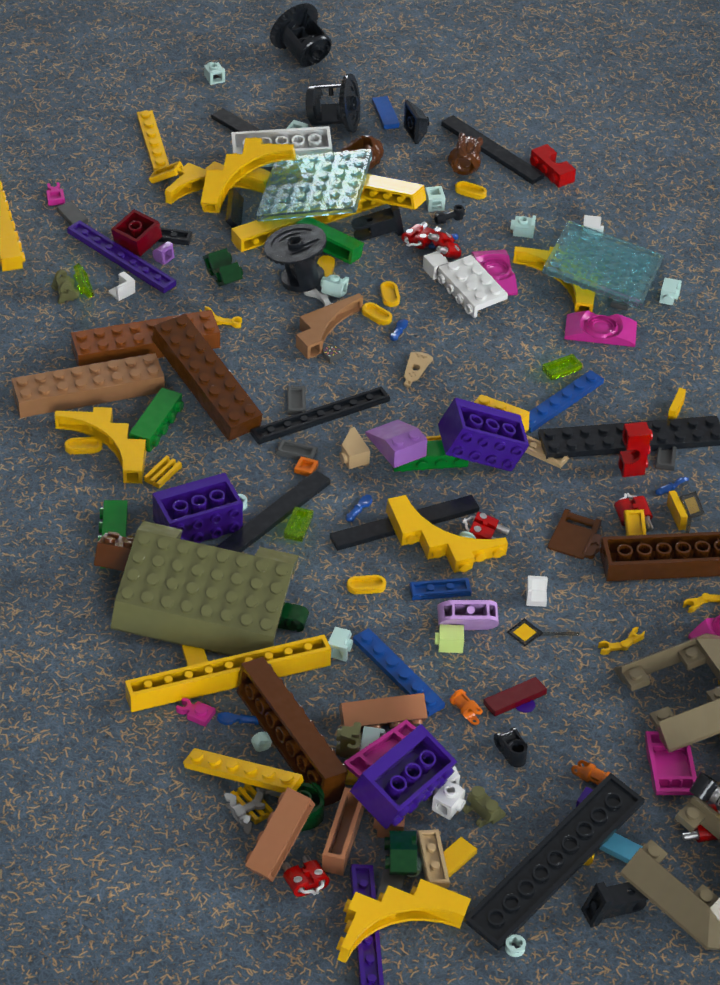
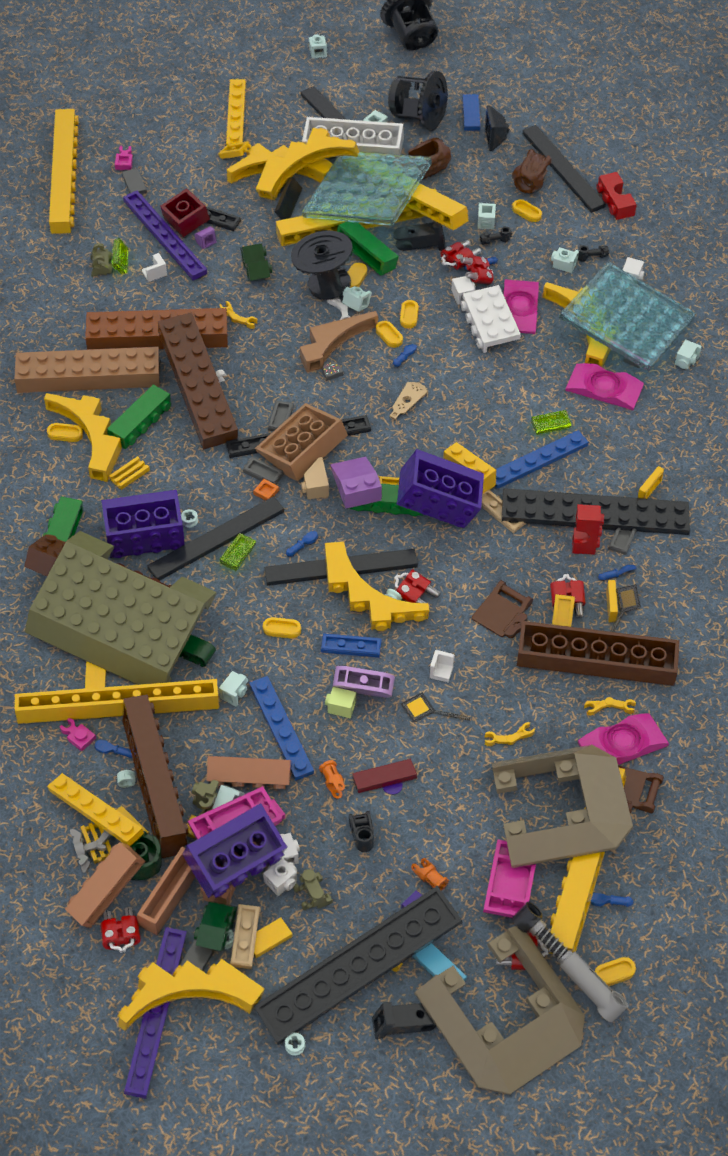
camera: 15 degrees right, 10 degrees up
none -> medium nougat slope [255,403,348,482]
none -> black bar [578,245,609,262]

